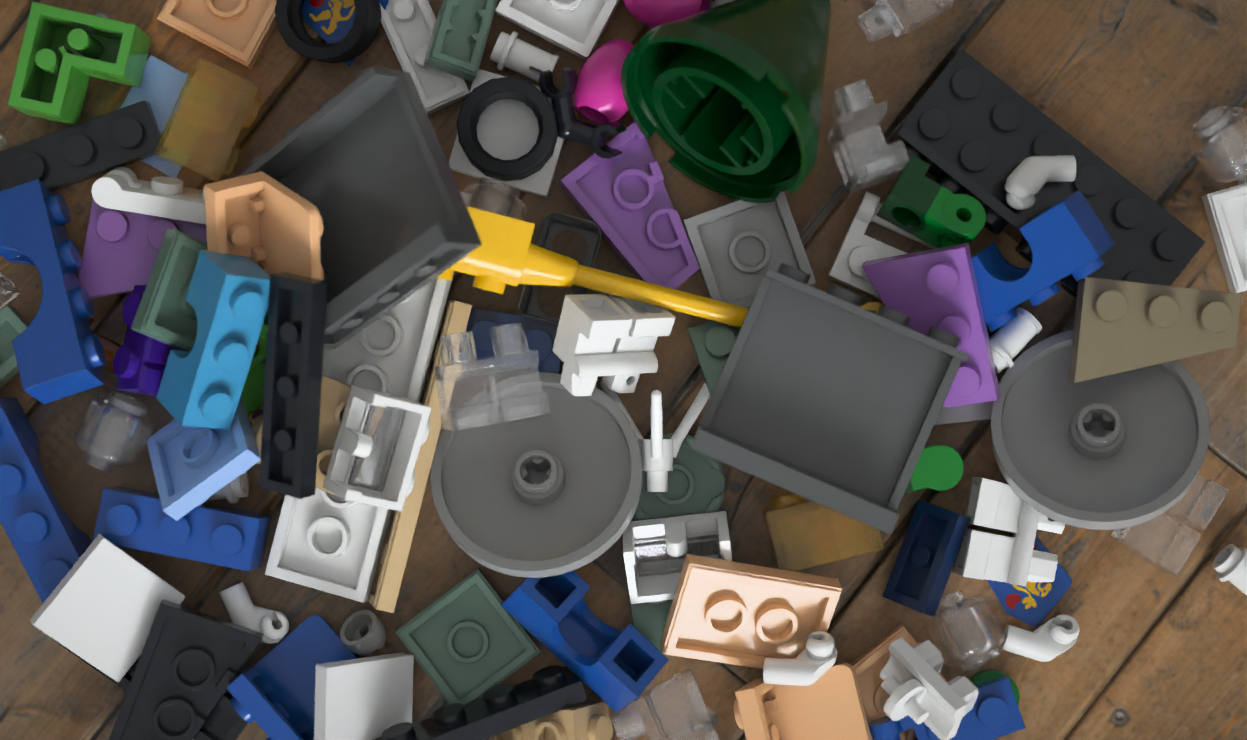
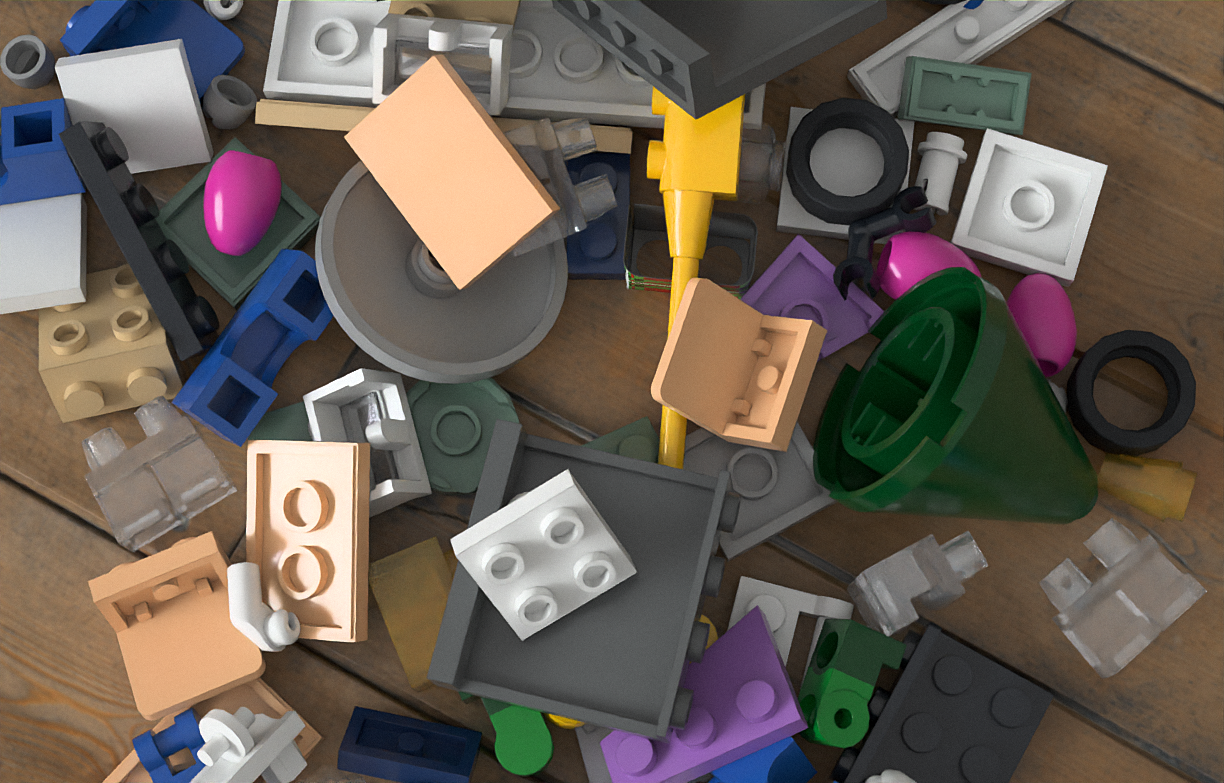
camera: 85 degrees right, 10 degrees down
white hips [552,294,676,397] -> none
white plant [599,380,710,492] -> none
none -> dark pink animal [203,150,282,256]
none -> light nougat tile [344,54,560,290]
none -> white plate [450,469,637,641]
none -> light nougat bracket [651,277,827,452]

